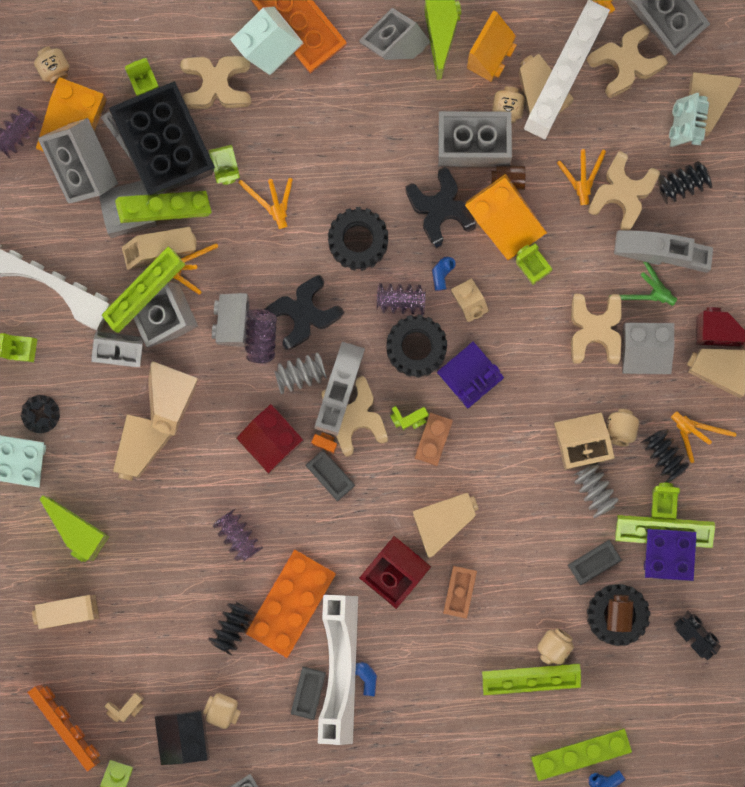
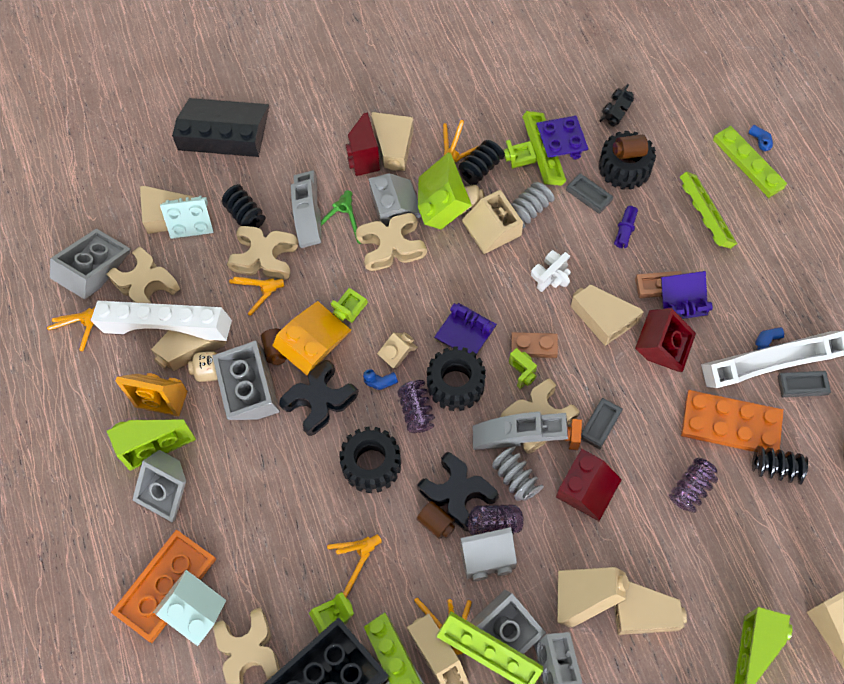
camera: 105 degrees left, 20 degrees down
tan head [537,628,574,666] -> none
none -> reddish brown brick [416,501,455,539]
none -> lime slope [418,152,472,229]
none -> white hips [531,250,571,292]
none -> dark purple axle [614,205,638,248]
none -> dark purple hinge [661,271,713,319]

